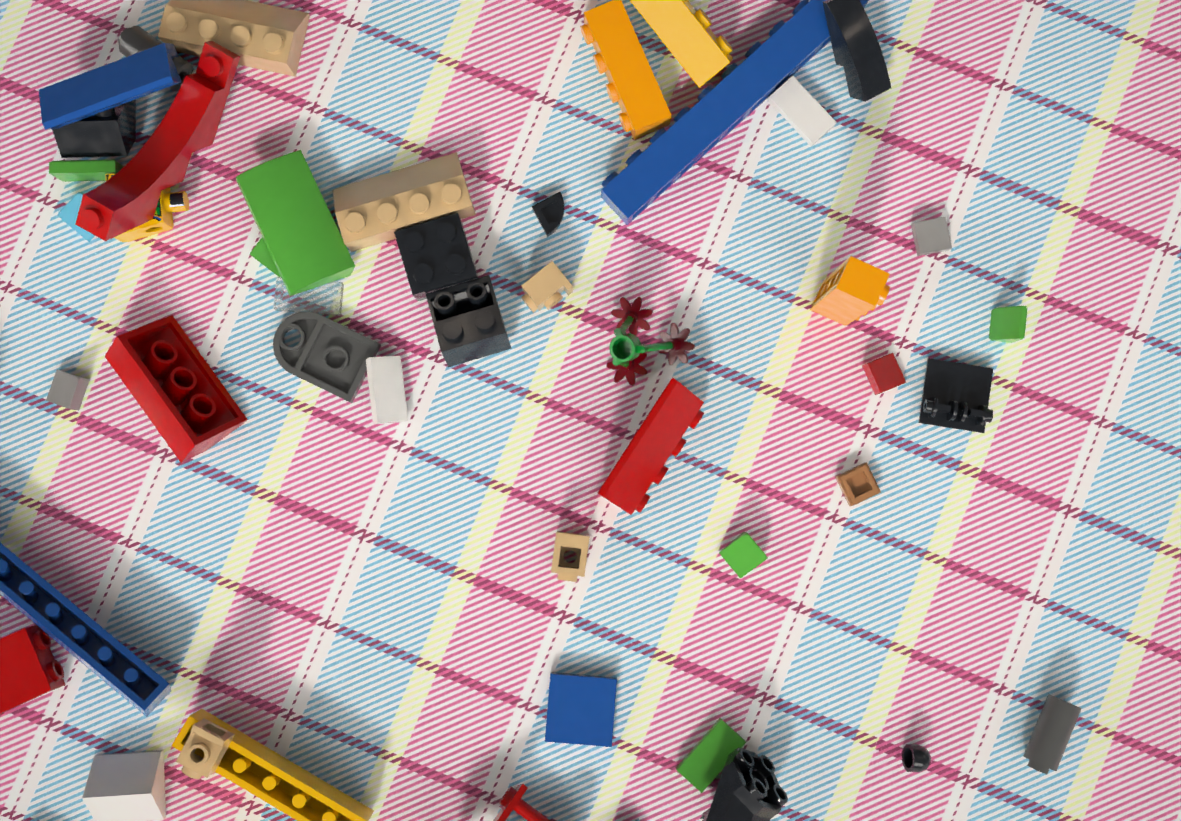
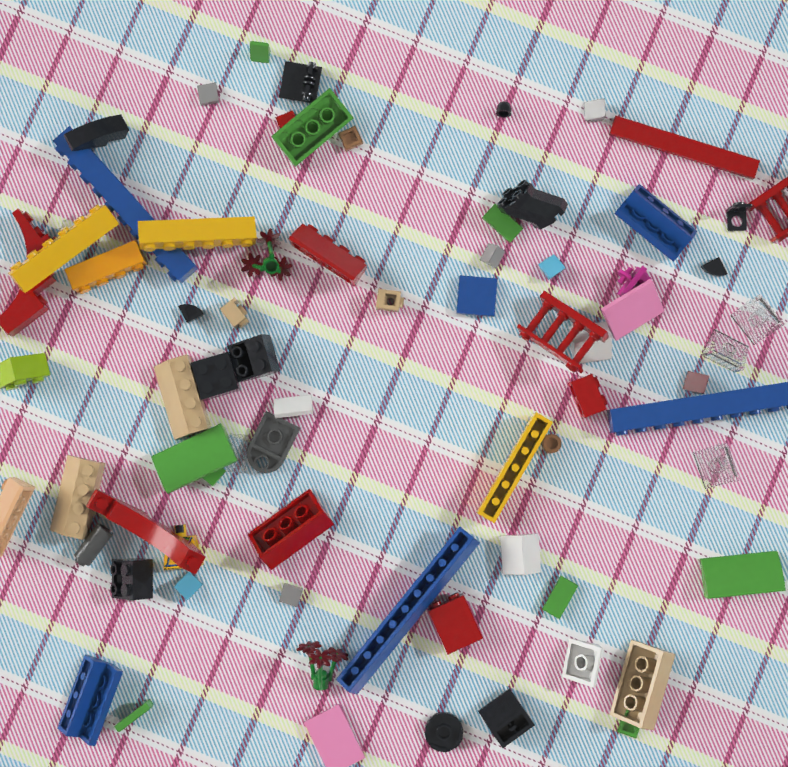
camera: 85 degrees left, 0 degrees up
blue slope [39,43,182,130] -> none
bright green tile [49,159,124,182] -> none
tan brick [176,718,235,779] -> none
bright green slope [719,532,768,578] -> none
white tile [768,76,837,147] -> none
light orange brick [810,256,890,326] -> none
dark grey brick [1023,694,1082,774] -> none
none -> yellow brick [138,216,257,252]
none -> bright green slope [271,88,354,167]
none -> light grey slope [480,243,505,269]

